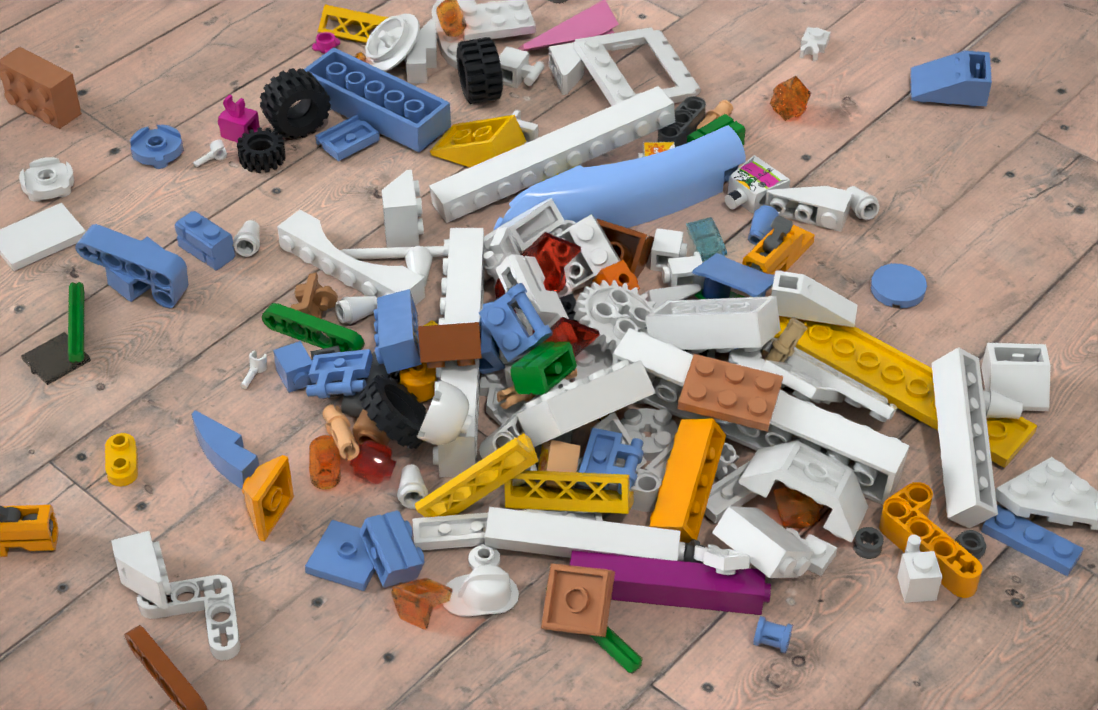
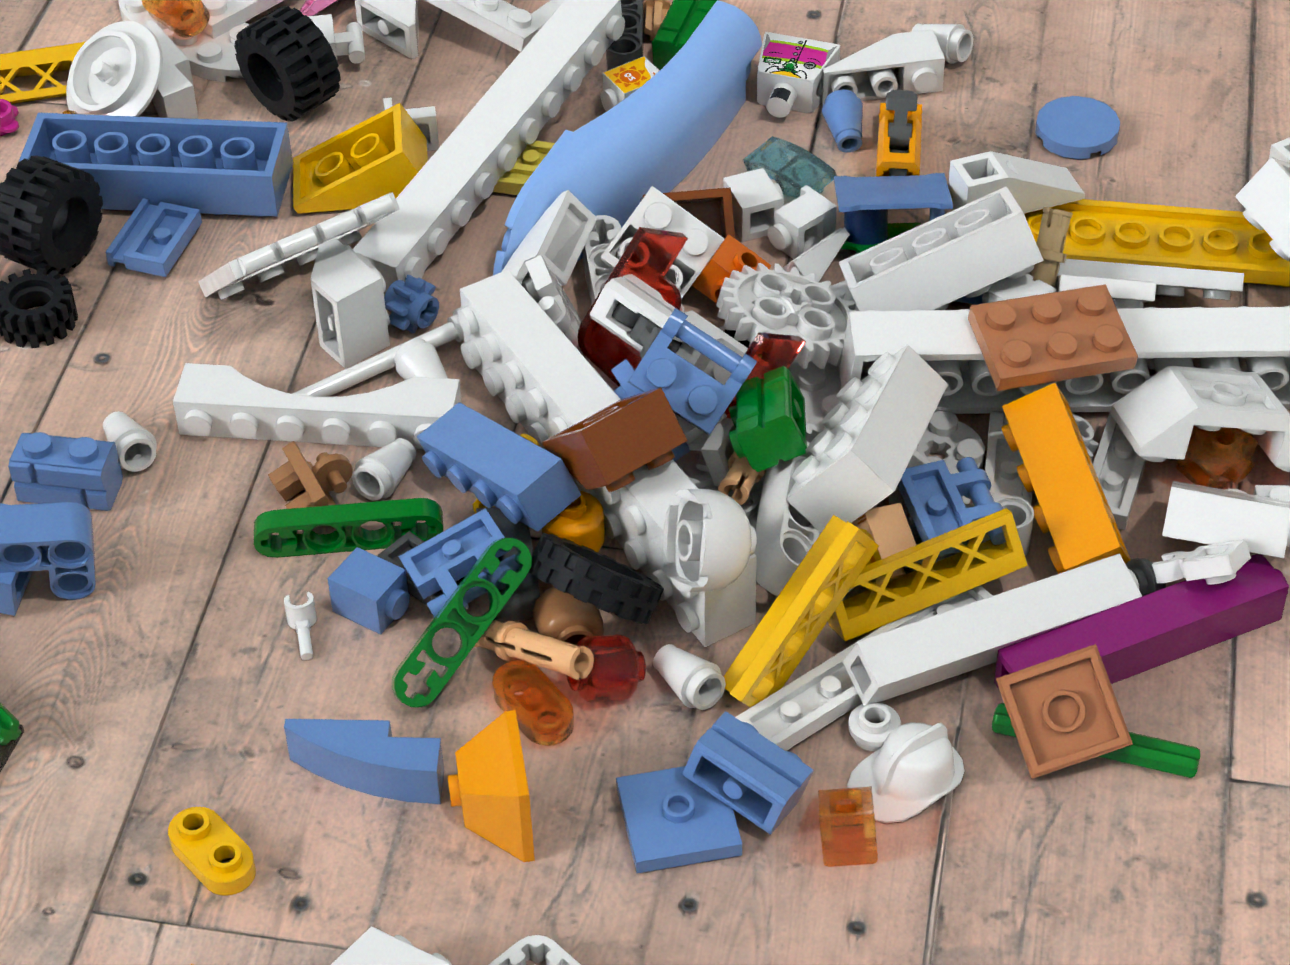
camera: 30 degrees left, 0 degrees up
none -> white hinge [198,192,400,300]
none -> medium blue gear [384,275,439,333]
none -> green beam [391,538,532,707]

